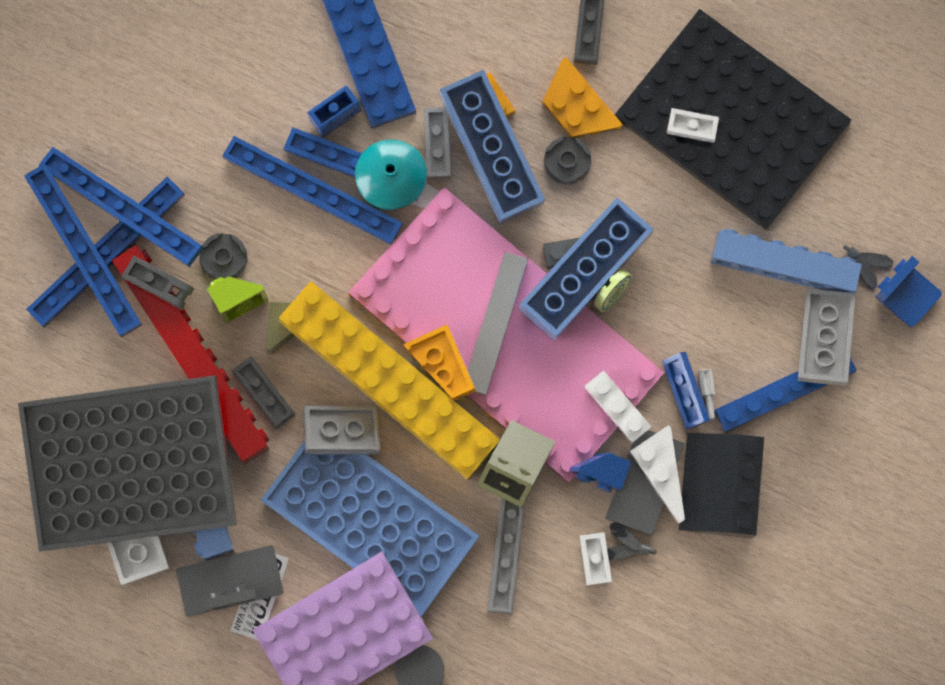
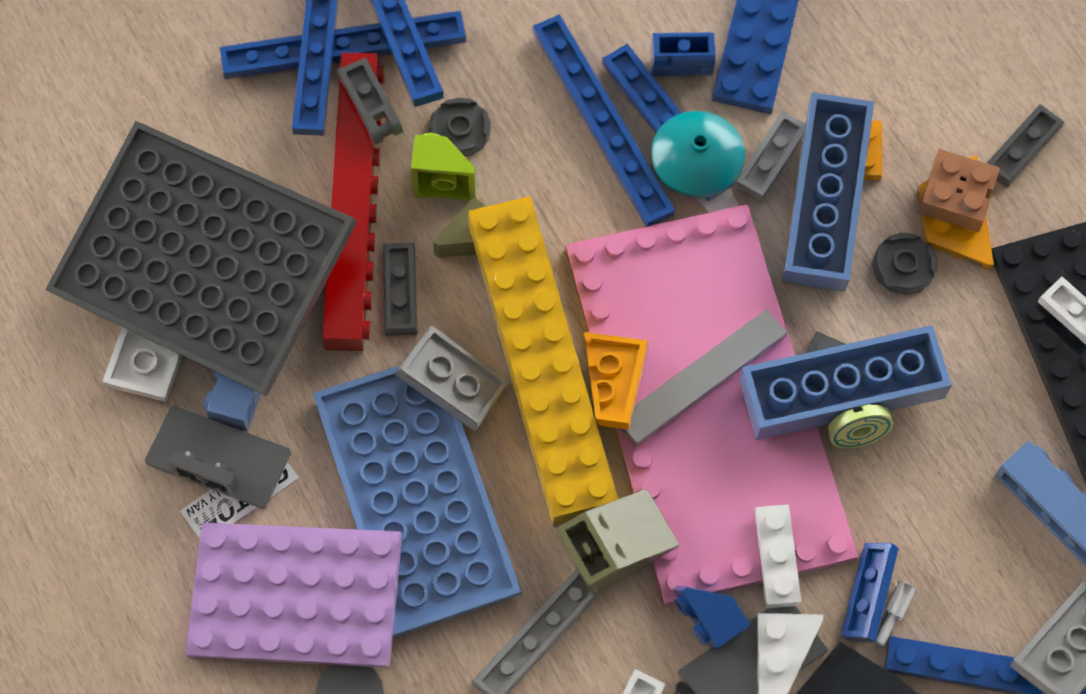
camera: 35 degrees right, 10 degrees down
none -> nougat piece [918,149,1000,232]

